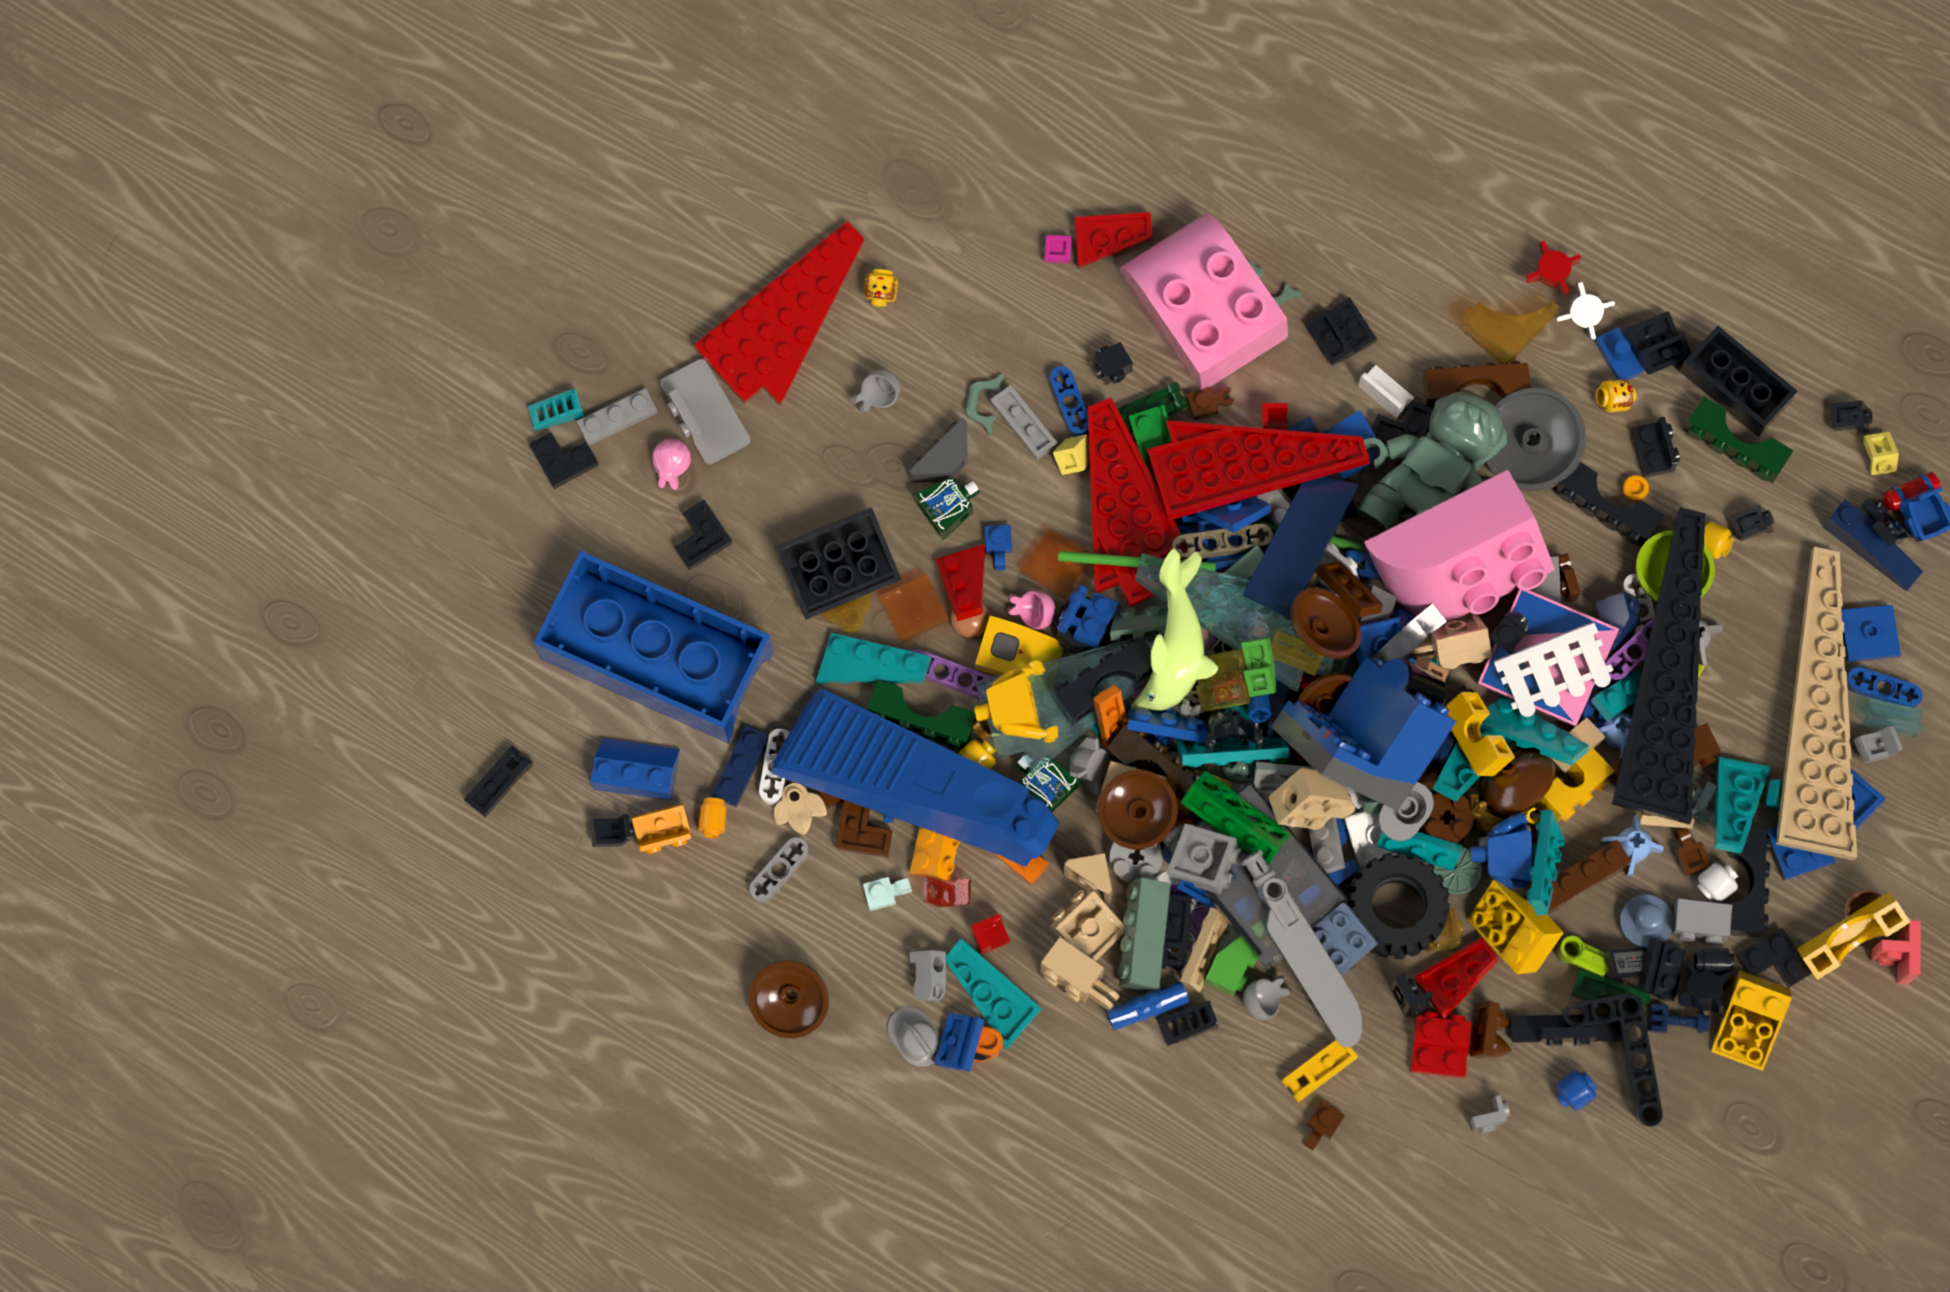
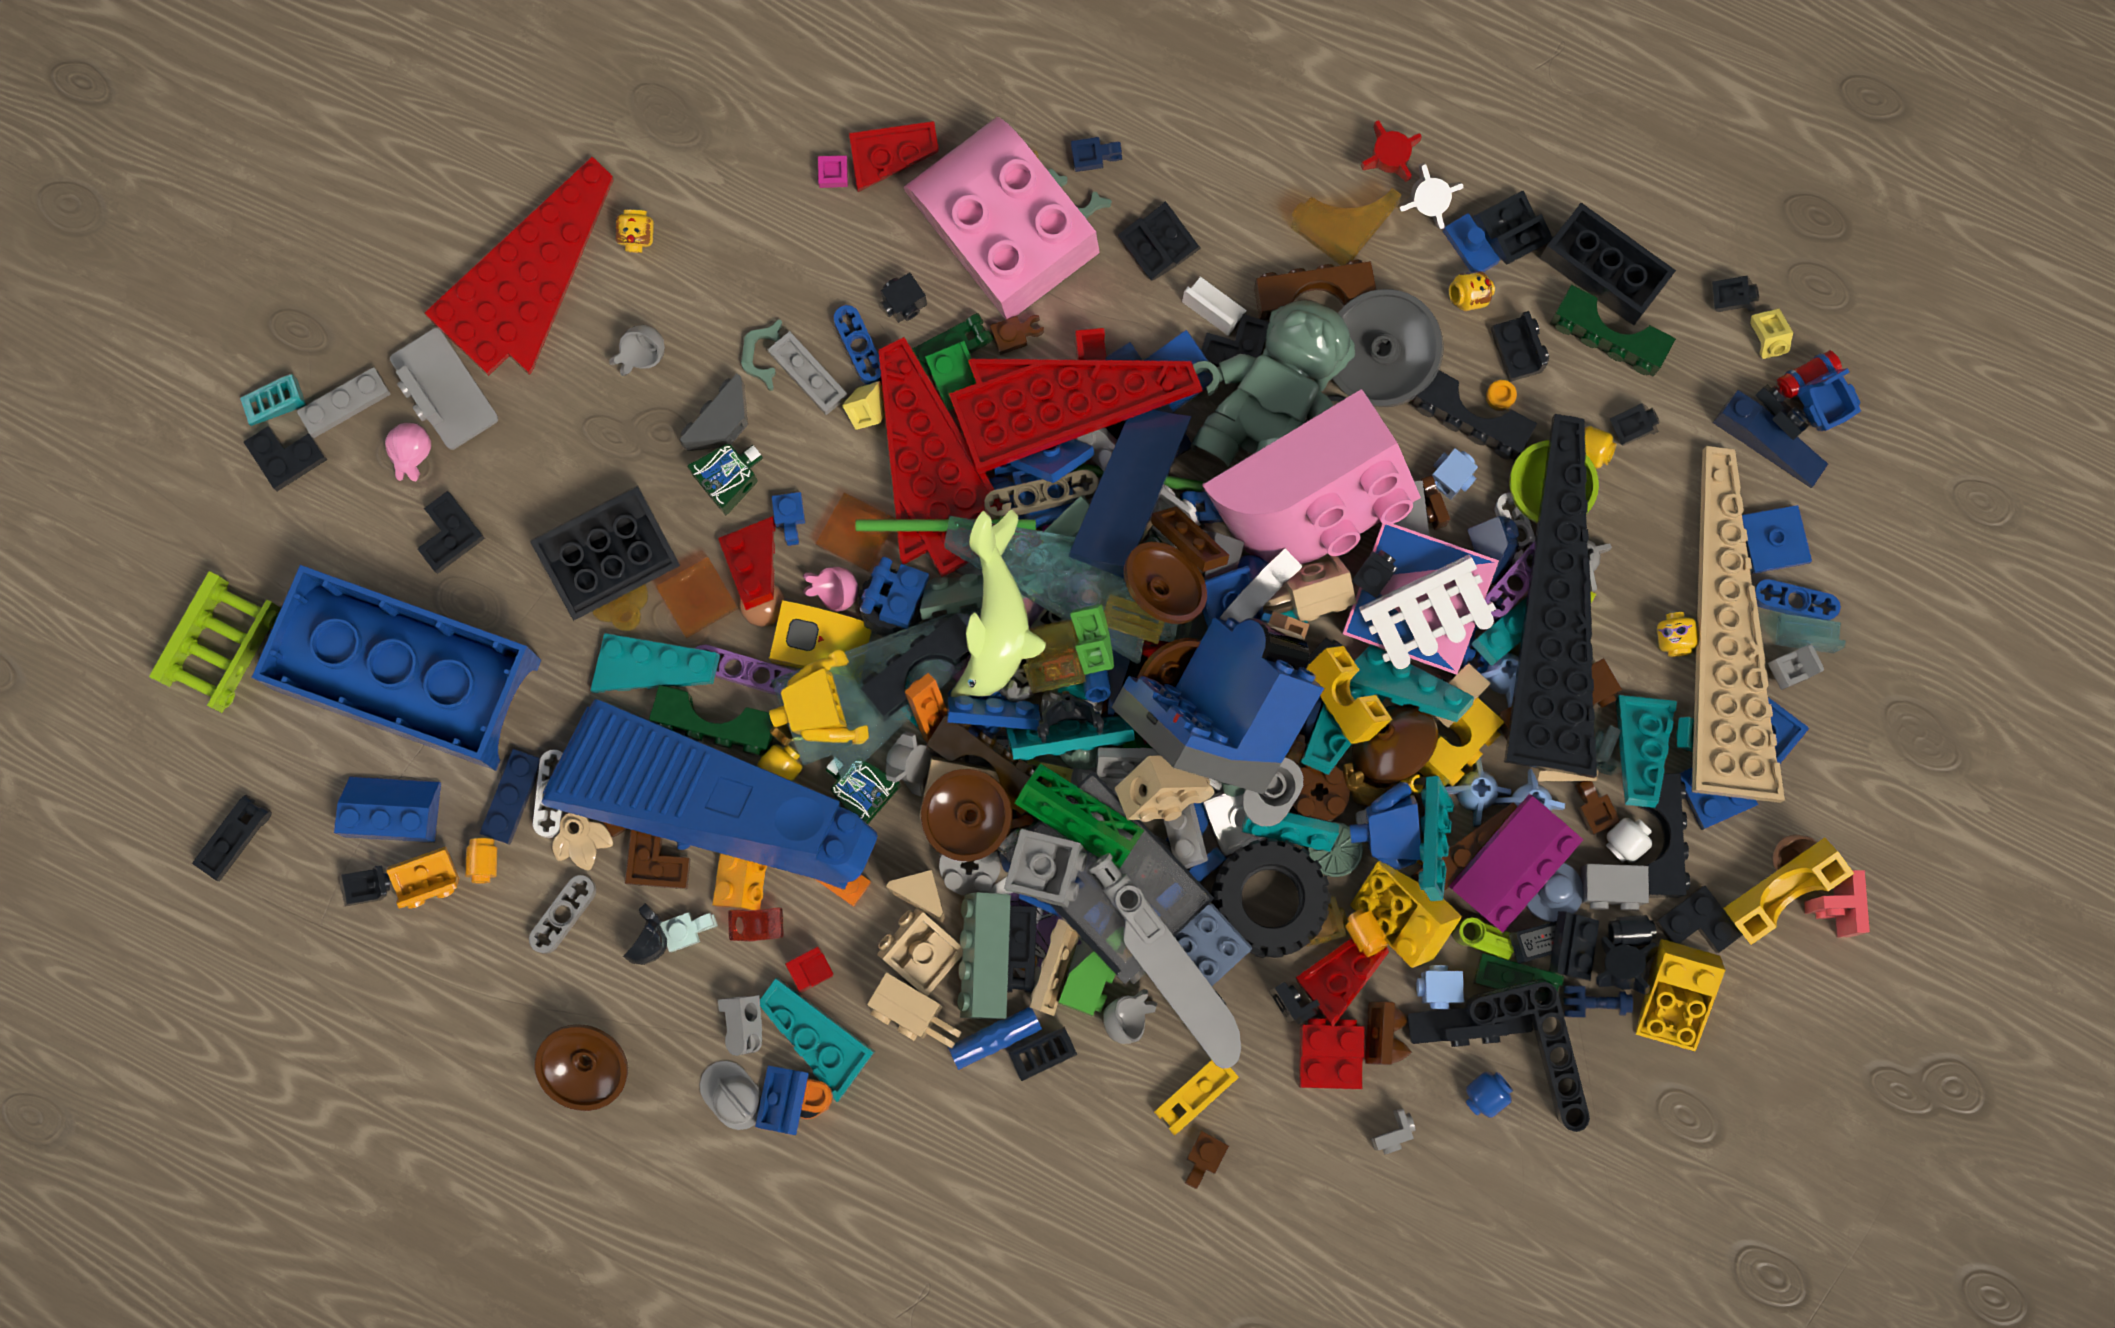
camera: 10 degrees left, 5 degrees up
none -> lime fence [149,571,281,713]
none -> black piece [623,903,667,965]
none -> dark blue plate [1071,137,1122,172]
none -> light orange brick [1345,909,1388,957]
none -> light blue brick [1416,965,1464,1010]
none -> light blue brick [1432,448,1478,500]
none -> light blue piece [1445,757,1511,827]
none -> magenta slope [1449,793,1583,933]
none -> yellow head [1657,612,1698,657]

